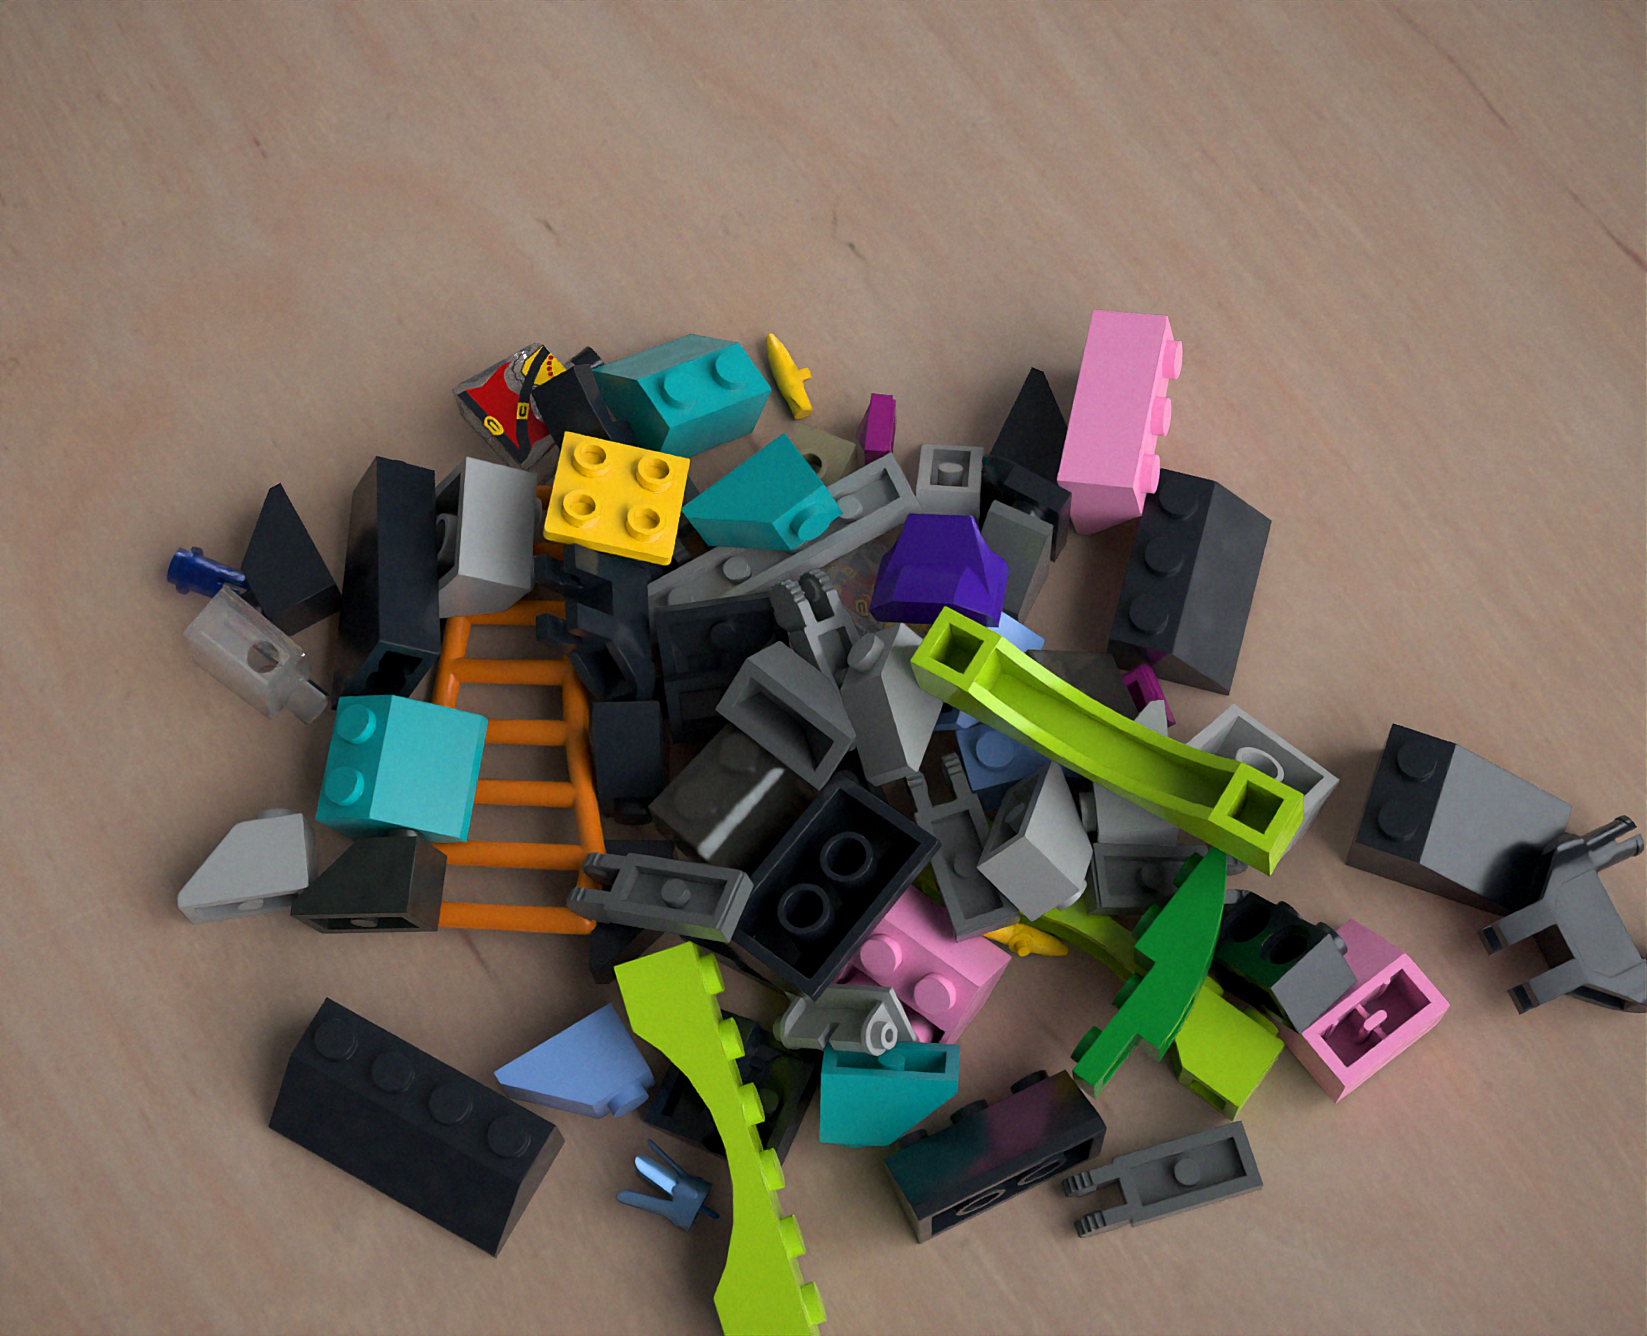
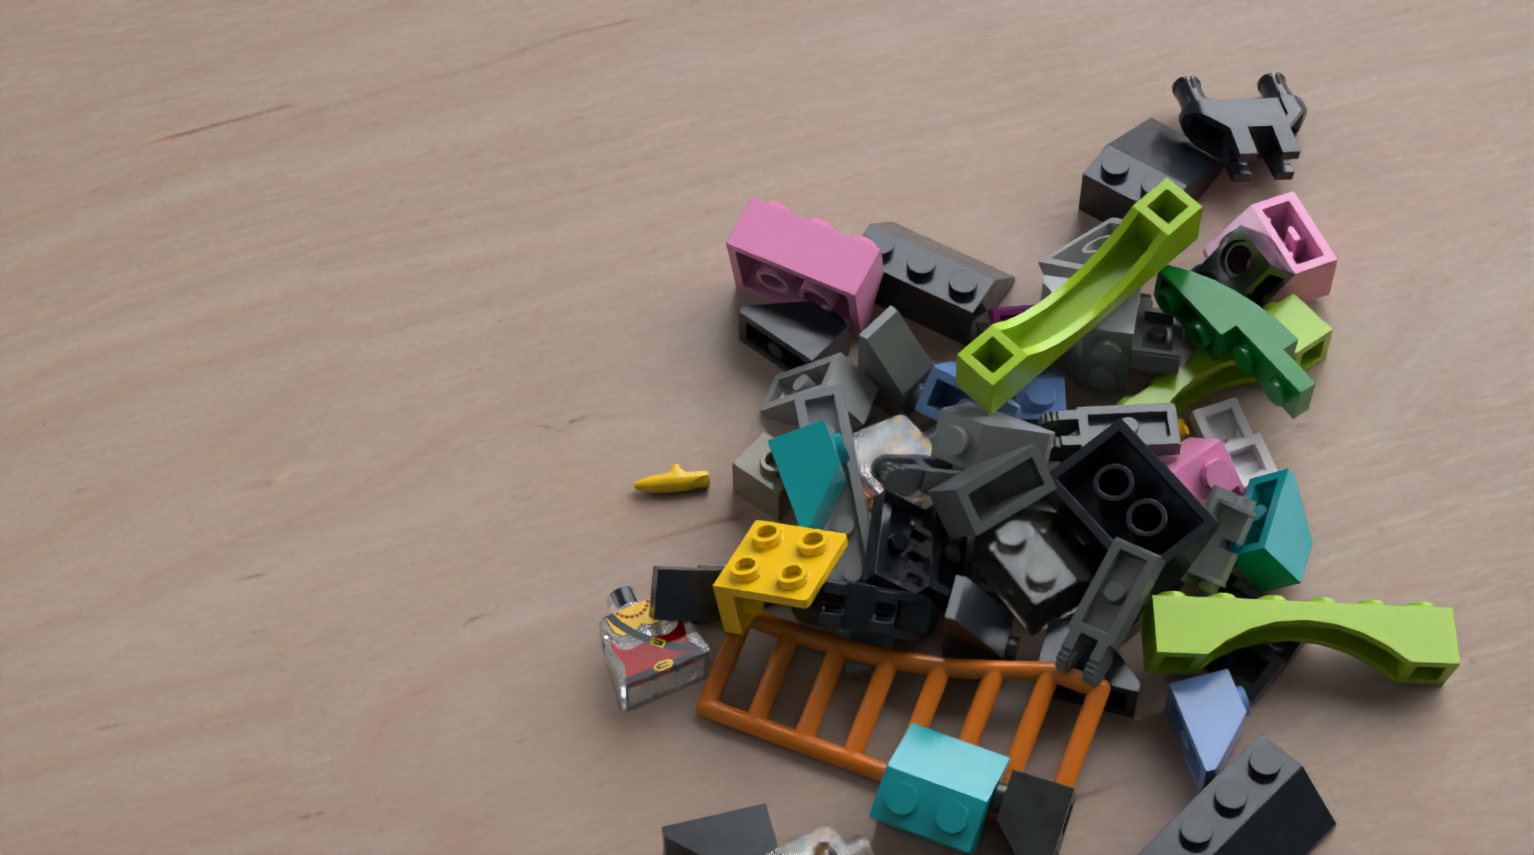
camera: 80 degrees left, 15 degrees down
black slope [331,456,441,711] -> none
light grey slope [435,457,542,618] -> none
teal slope [591,334,772,458] -> none
flat silver piece [616,1138,720,1231] -> none
magenta tile [856,393,897,466] -> none
dark purple slope [869,513,1010,628] -> none
black slope [883,1069,1107,1244] -> none
light grey slope [976,760,1093,922] -> none
black plate [981,454,1072,563] -> none
dark grey hinge [1061,1120,1264,1238] -> none
none -> white slope [1188,397,1278,489]

